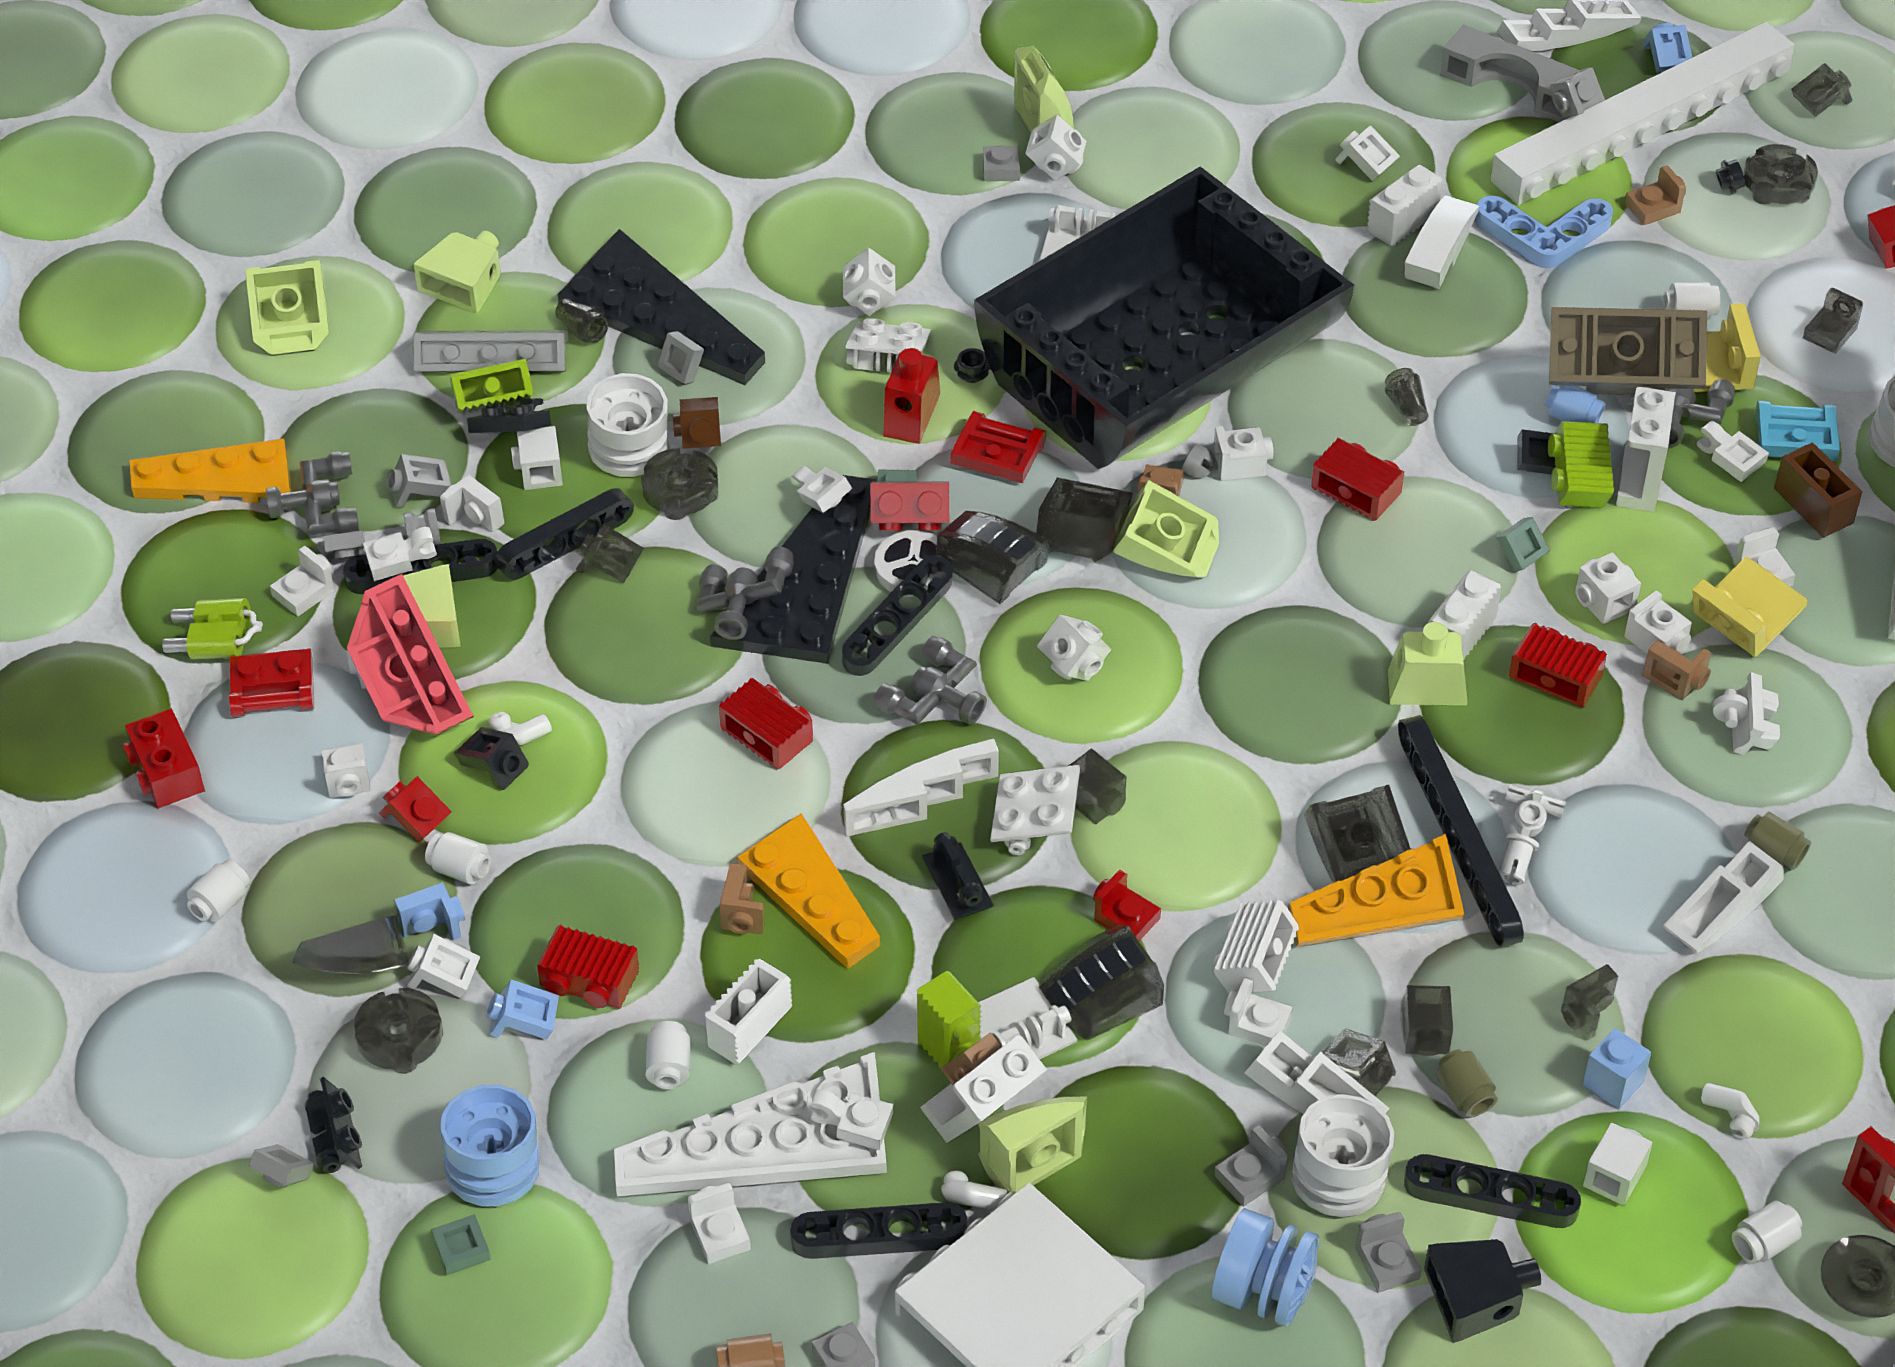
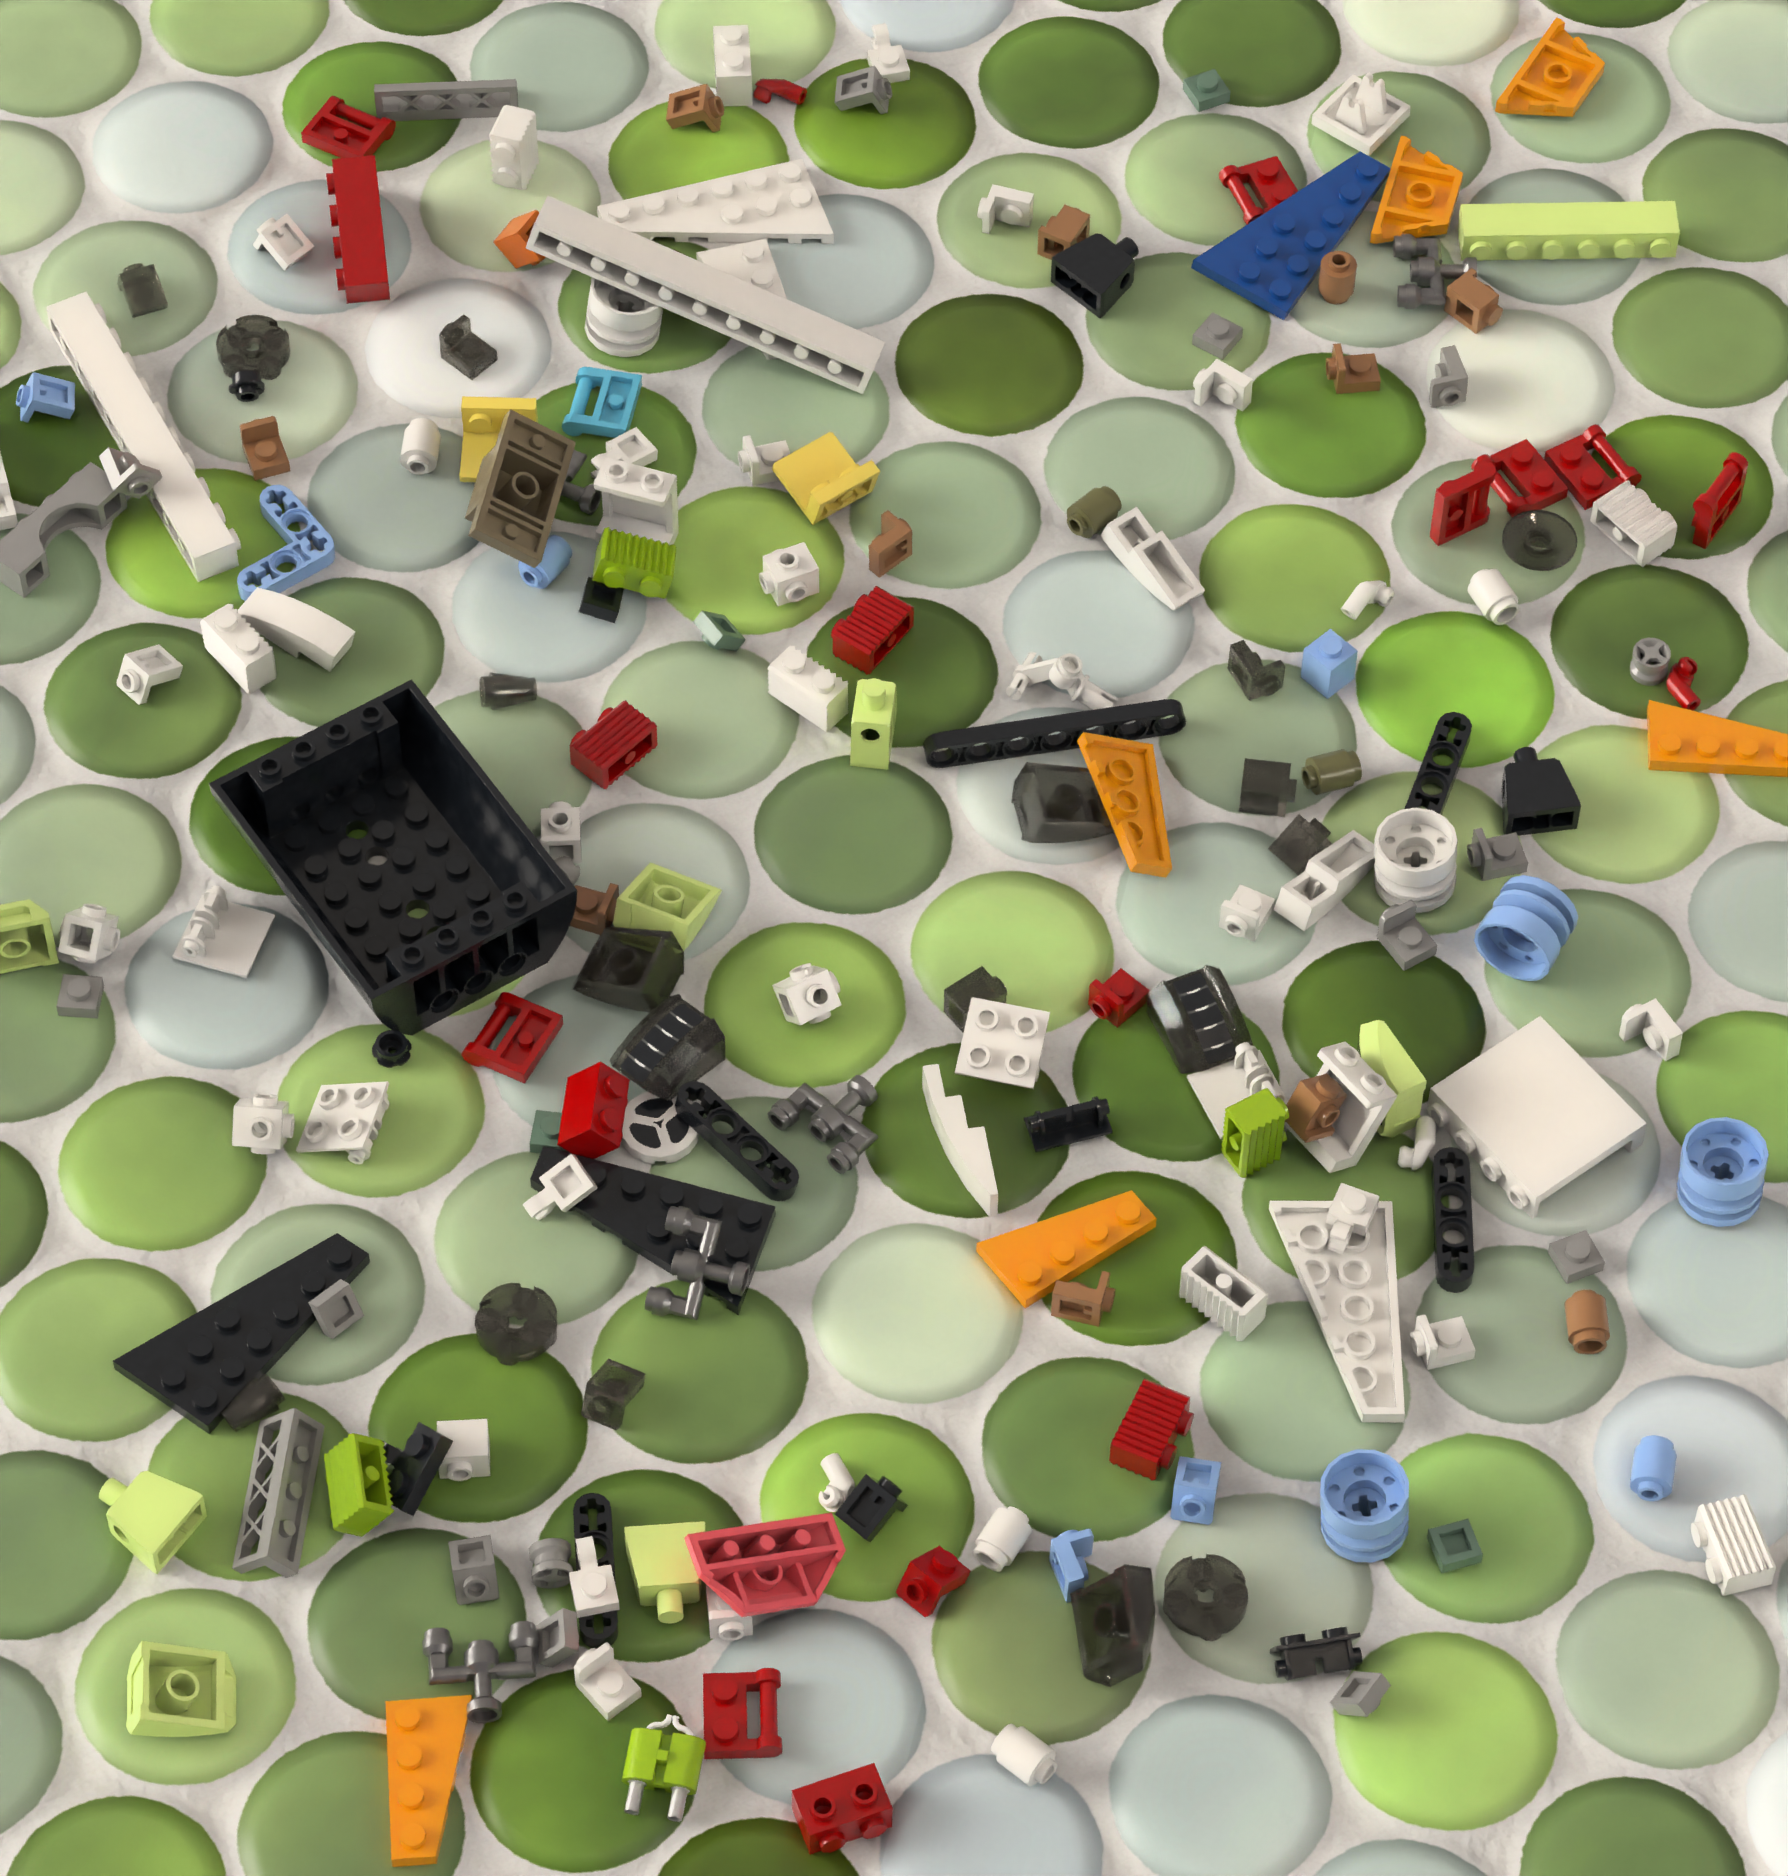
camera: 85 degrees left, 5 degrees up
white bracket [322,743,371,798] -> none
white bracket [406,934,480,998] -> none
white bracket [440,475,505,532] -> none
black beam [494,488,634,580] -> none
white wheel [586,373,668,477] -> none
white brick [645,1021,690,1089] -> none
reddish brown brick [673,397,721,449] -> none
red brick [719,678,813,770] -> none
red torso [883,348,940,444] -> none
white brick [1213,900,1299,994] -> none
white brick [1583,1122,1653,1206] -> none
white brick [1624,590,1692,653] -> none
white hips [1713,672,1780,755] -> none
reddish brown brick [1774,442,1863,538] -> none

